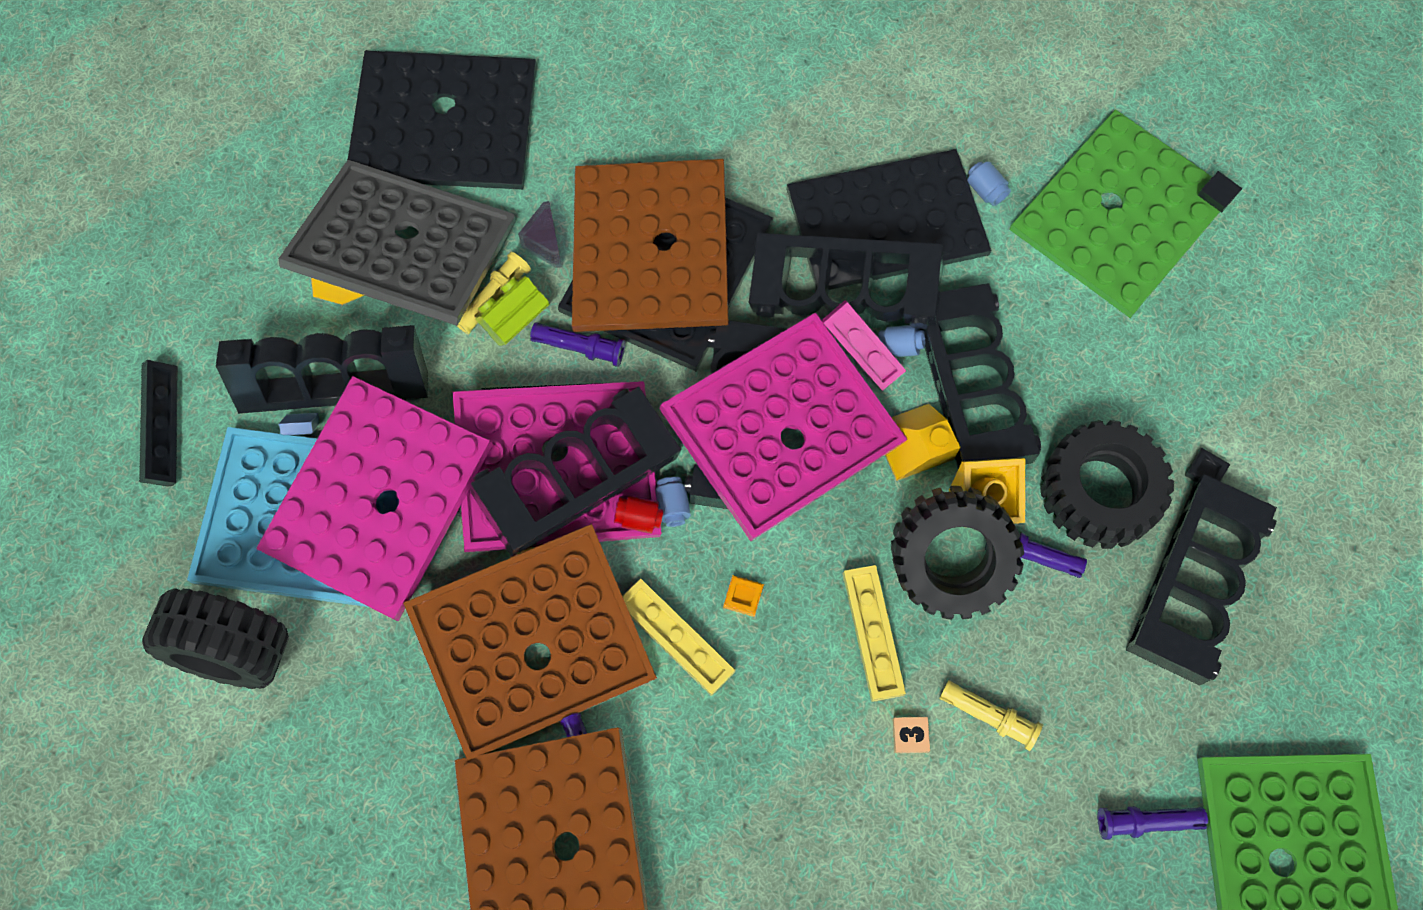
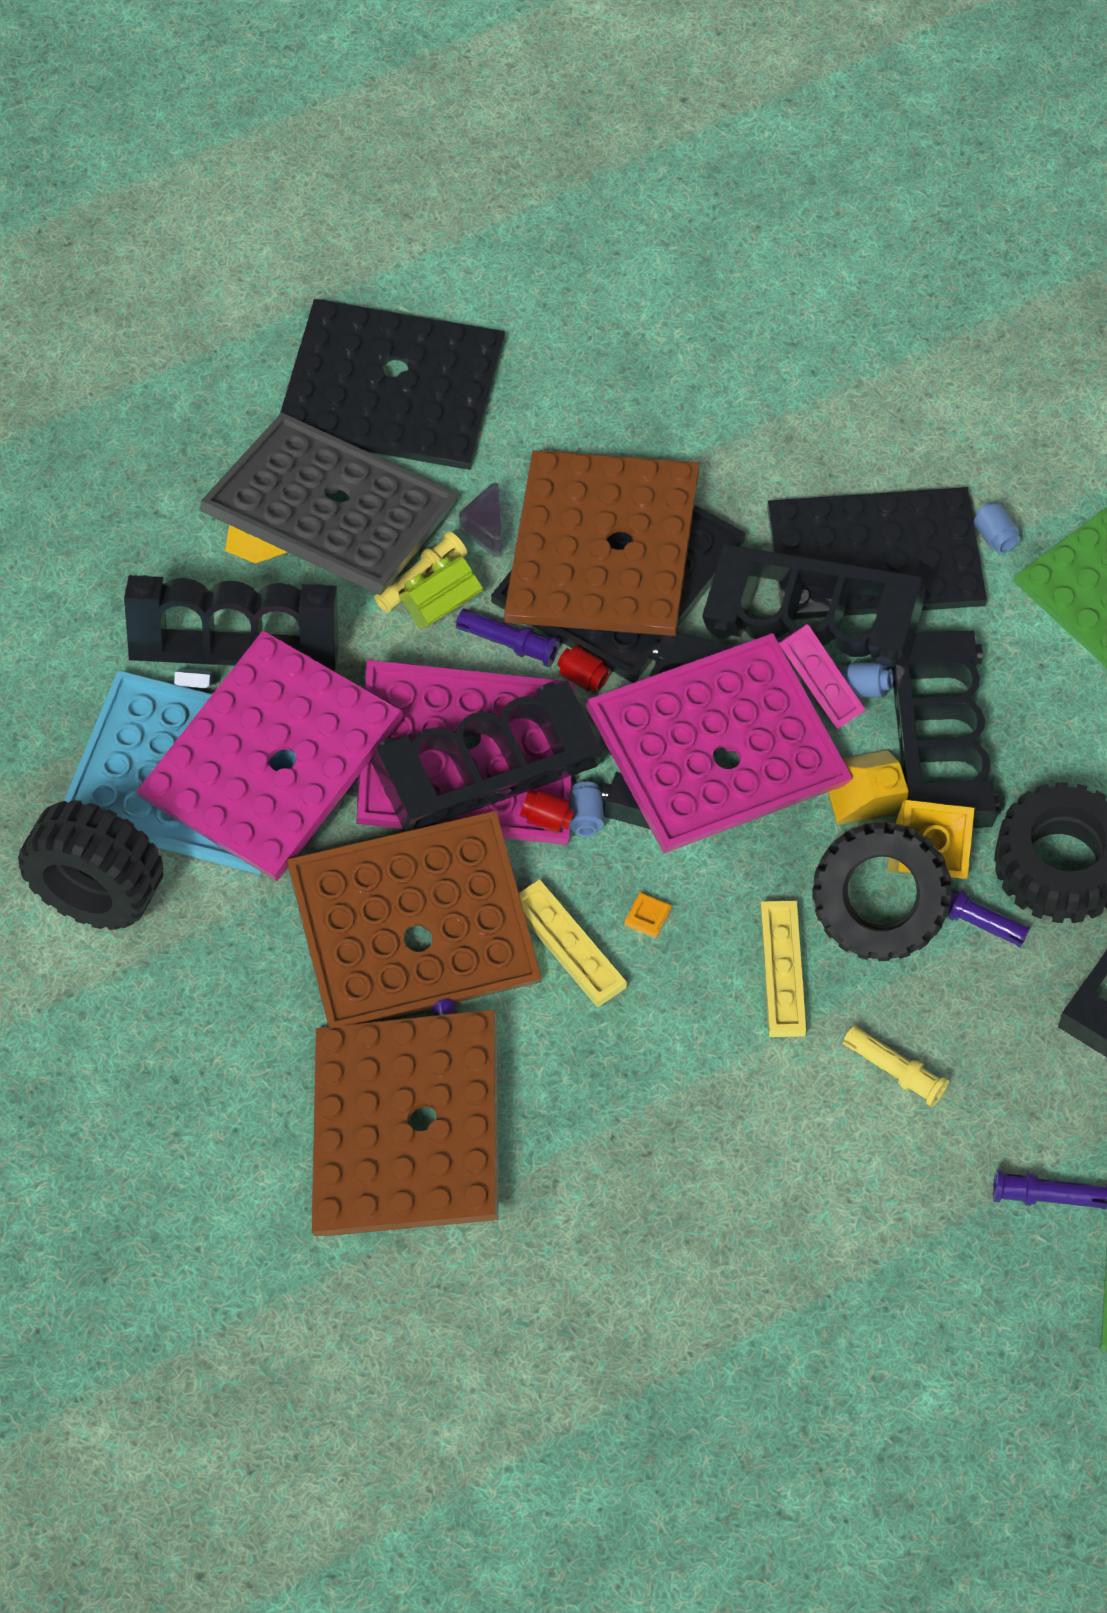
camera: 10 degrees right, 10 degrees down
black plate [139,360,178,487] -> none
light nougat tile [892,717,930,753] -> none
none -> red brick [557,645,611,693]

